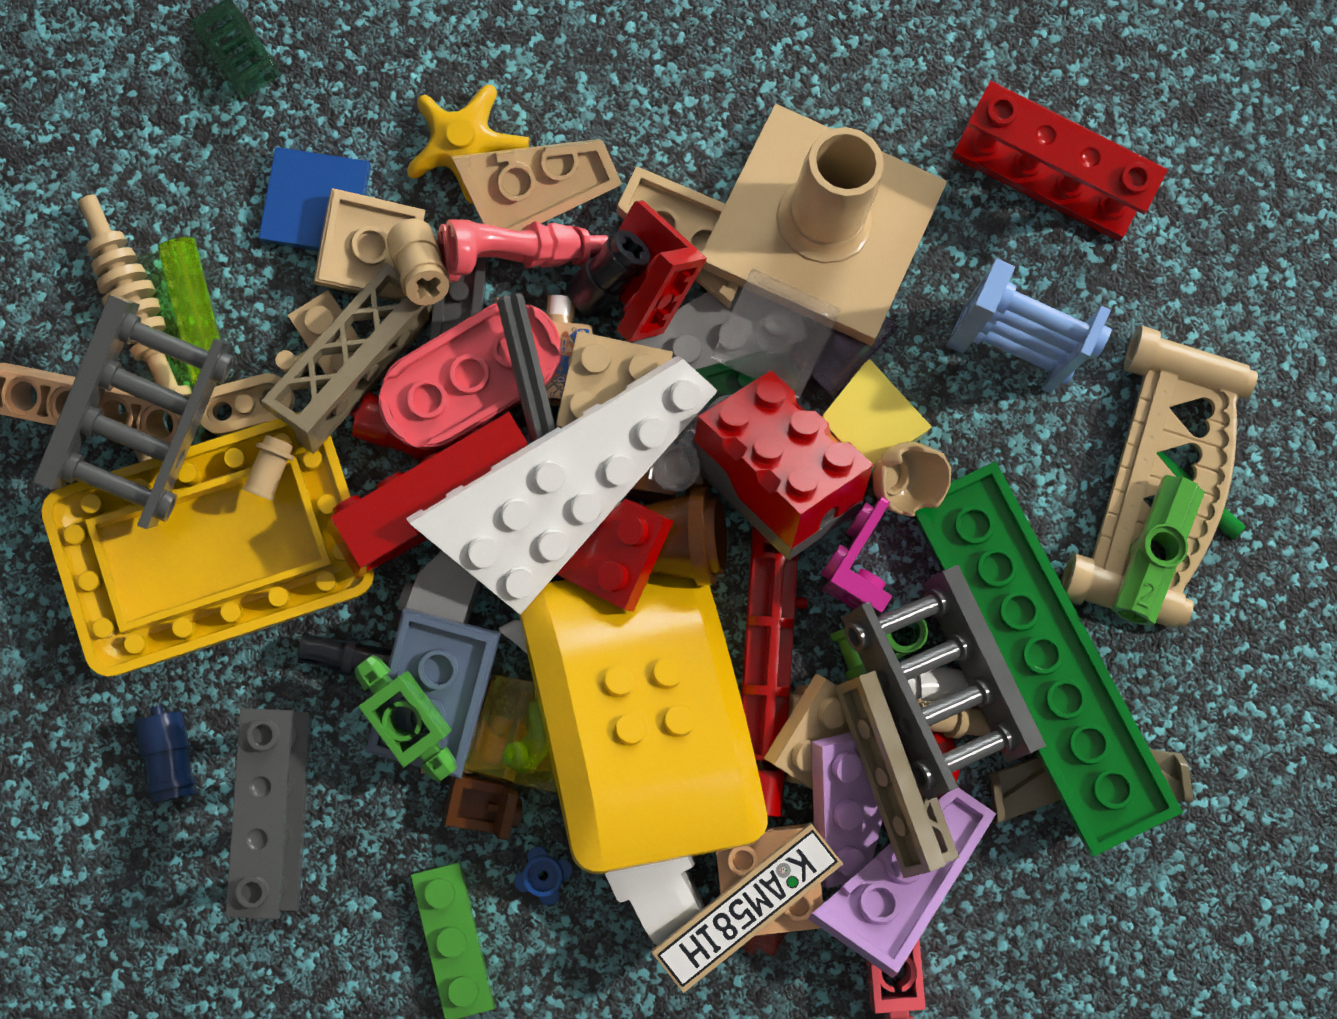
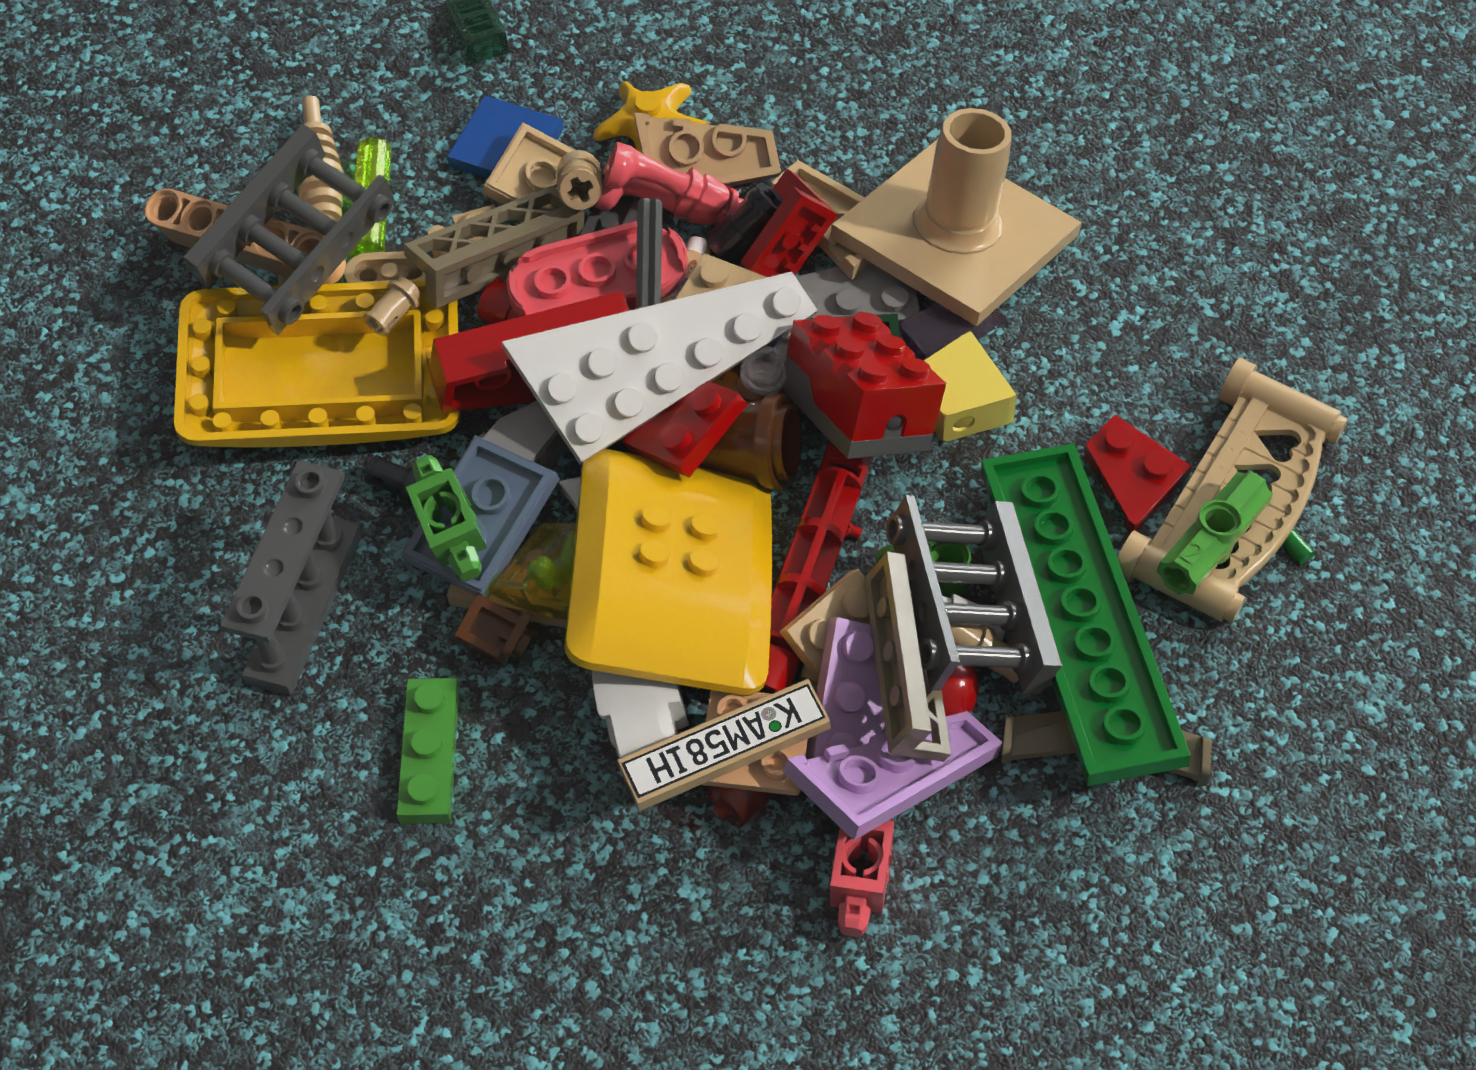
camera: 20 degrees right, 25 degrees down
dark blue piece [133,706,197,804] -> none
blue plate [514,846,572,905] -> none
clear tile [711,268,841,399] -> none
dark pink bracket [821,497,892,616] -> none
tan hair [872,441,951,517] -> none
light blue fence [946,258,1112,393] -> none
red fence [951,80,1168,242] -> none
none -> red wing [1084,415,1191,533]

